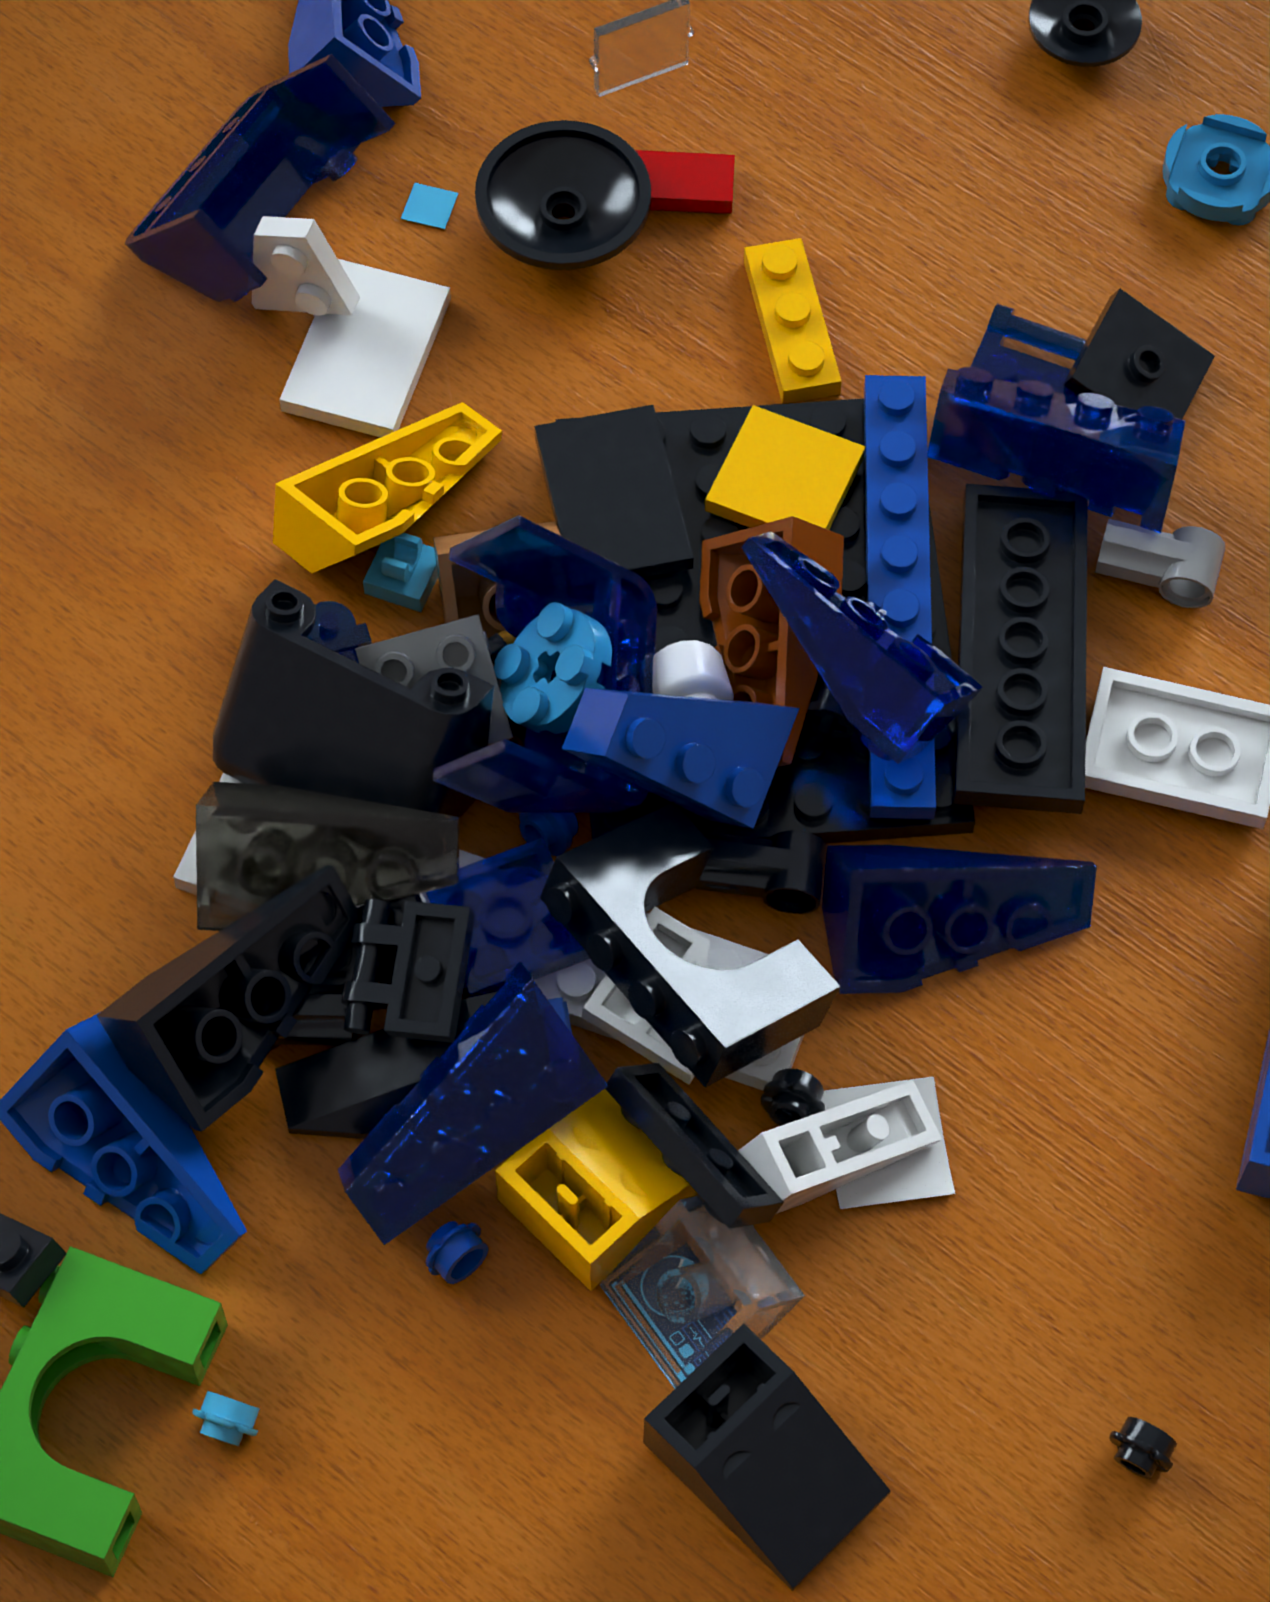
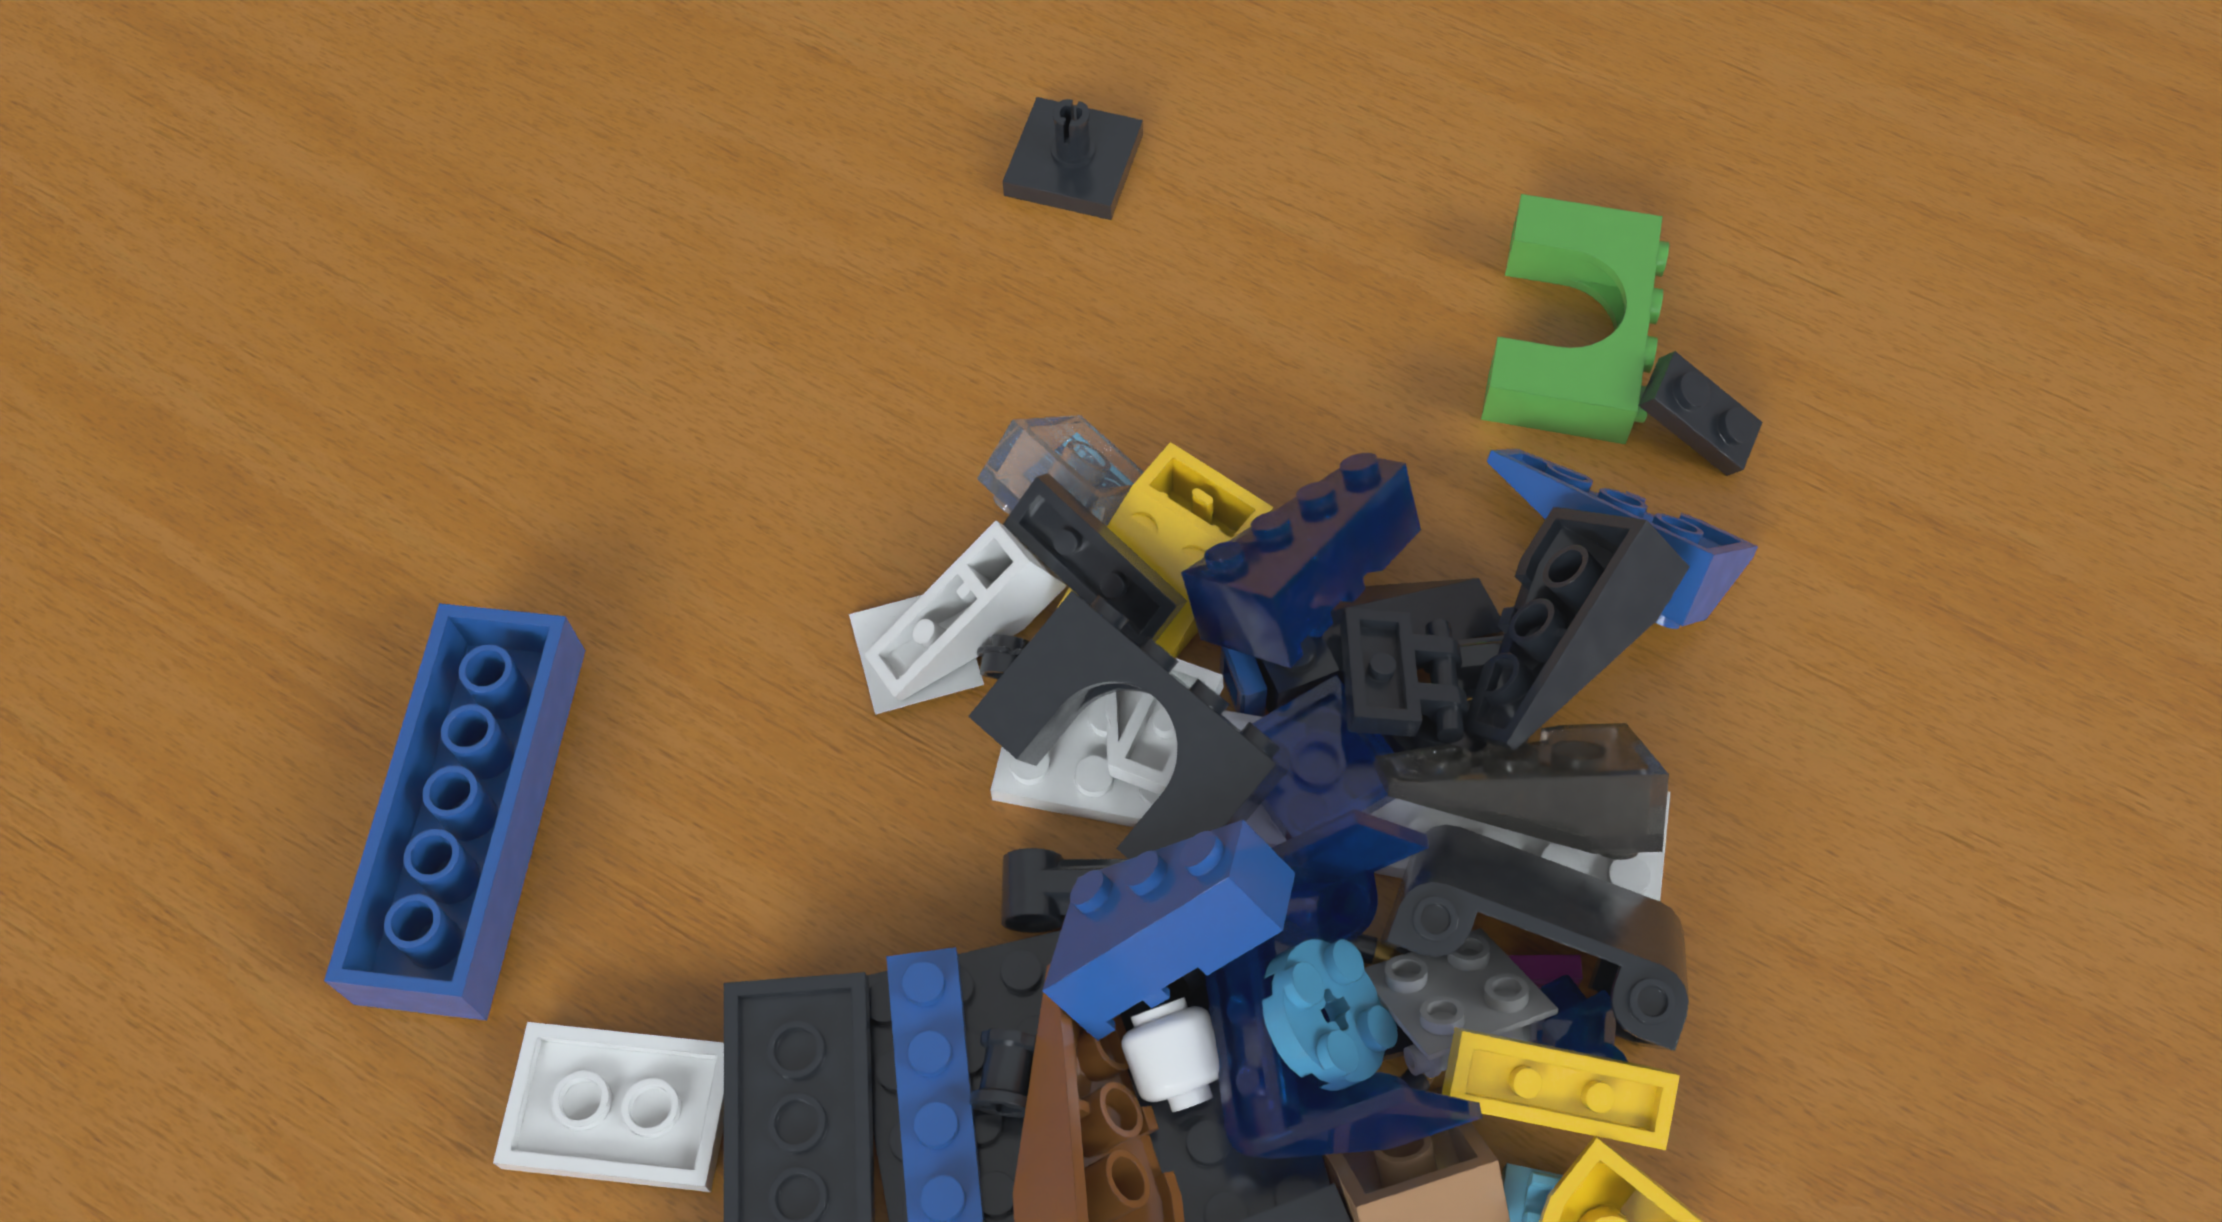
camera: 175 degrees right, 0 degrees up
medium azure plate [192,1390,260,1446] -> none
blue plate [425,1221,488,1284] -> none
black slope [643,1323,891,1591] -> none
clear blue wedge [741,531,983,764] -> none
clear blue wedge [822,845,1097,994] -> none
black plate [1109,1417,1177,1479] -> none
none -> yellow plate [1440,1027,1680,1150]

